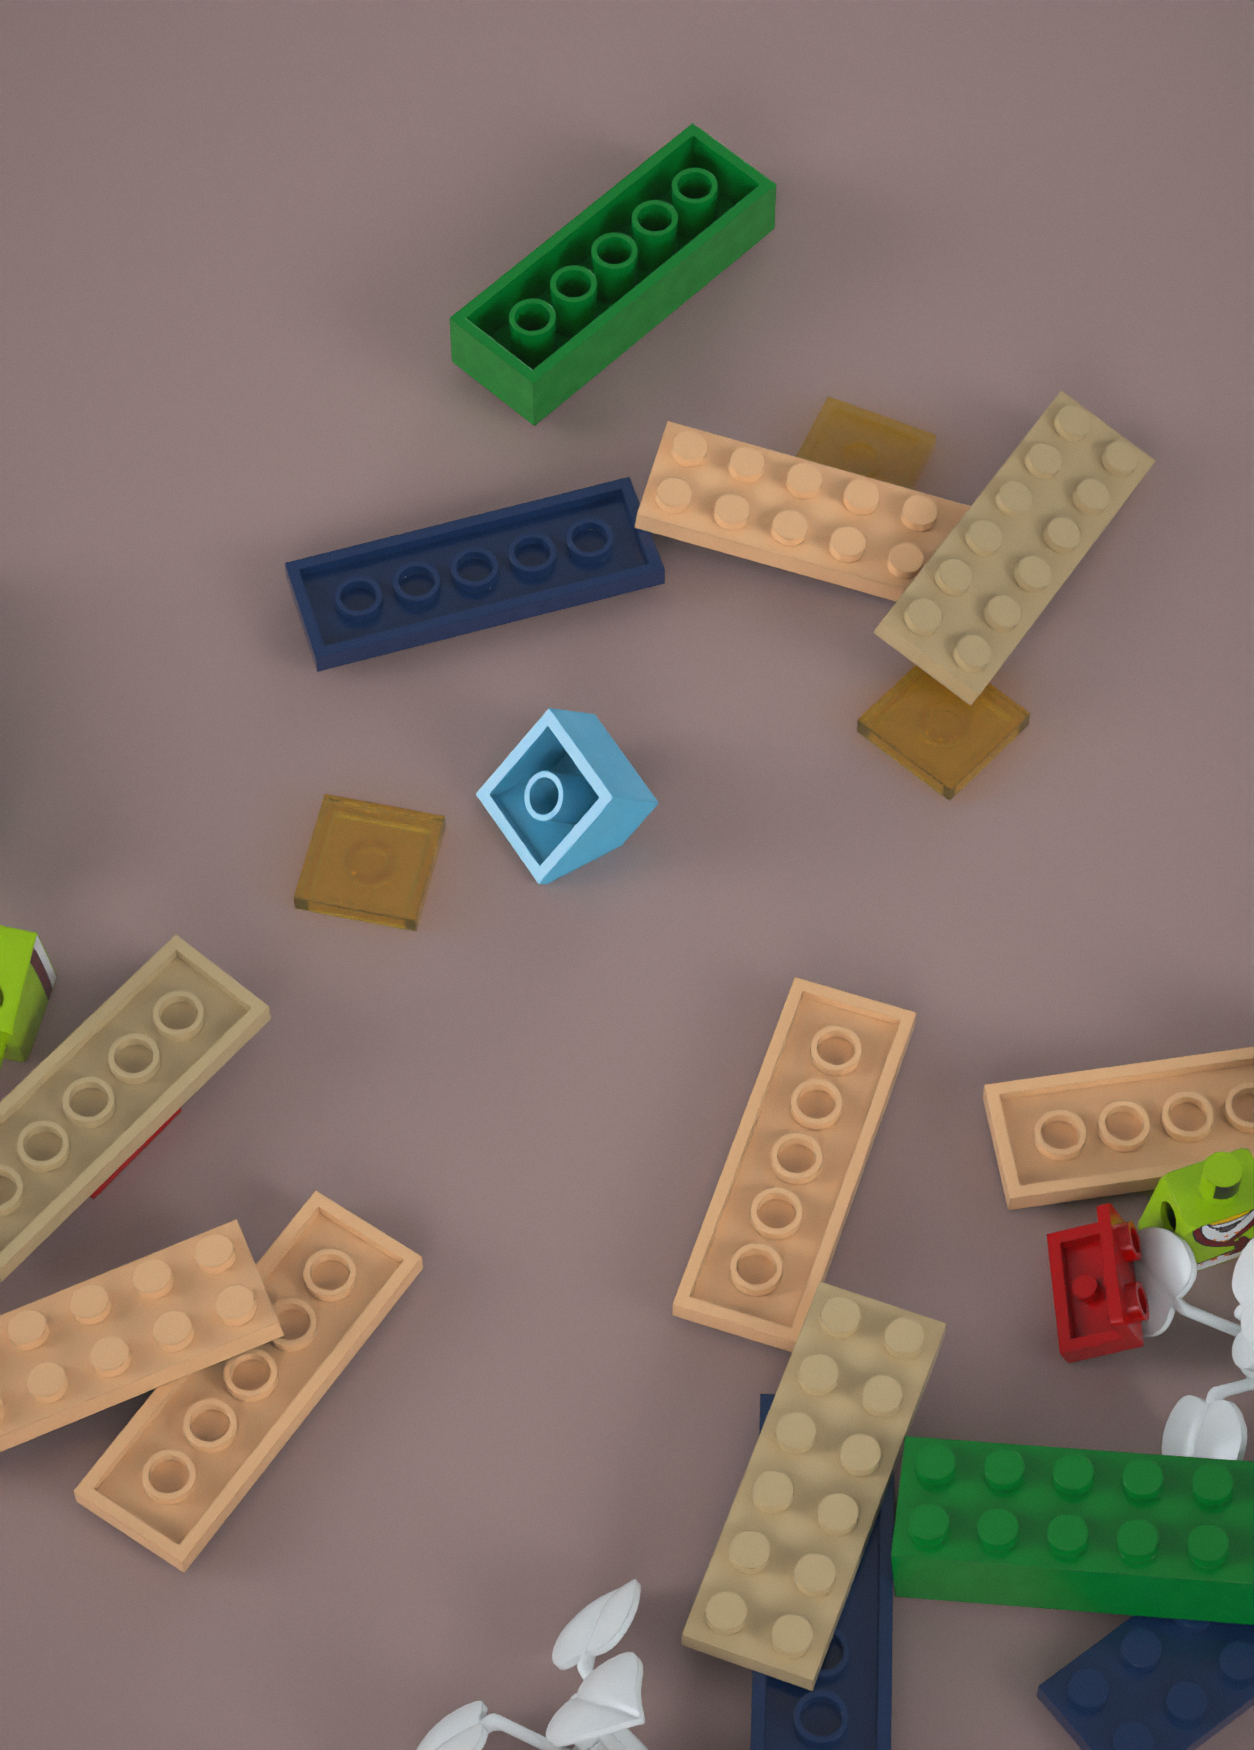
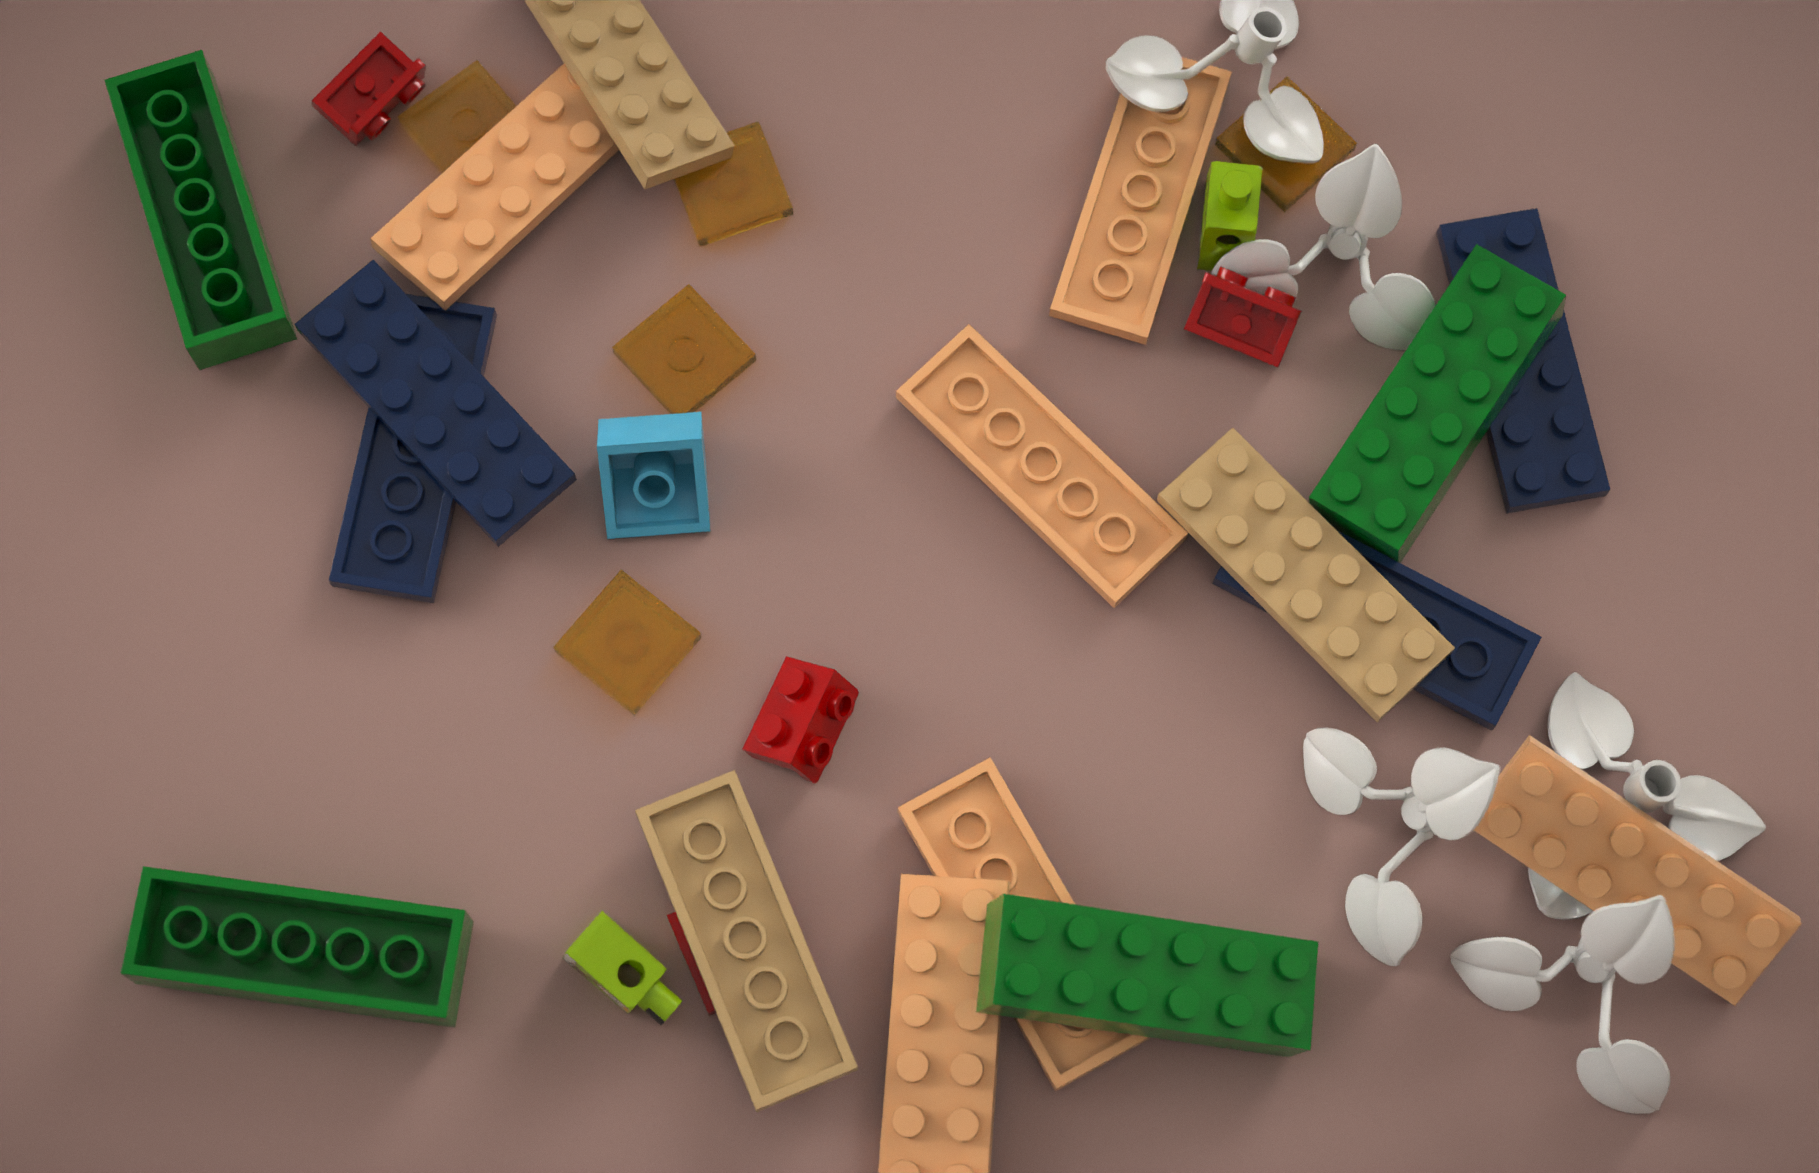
camera: 65 degrees left, 15 degrees up
none -> dark blue plate [295,260,577,547]
none -> red bracket [311,31,426,146]
none -> clear yellow tile [612,284,756,414]
none -> red bracket [742,656,859,783]
none -> green brick [976,894,1318,1057]

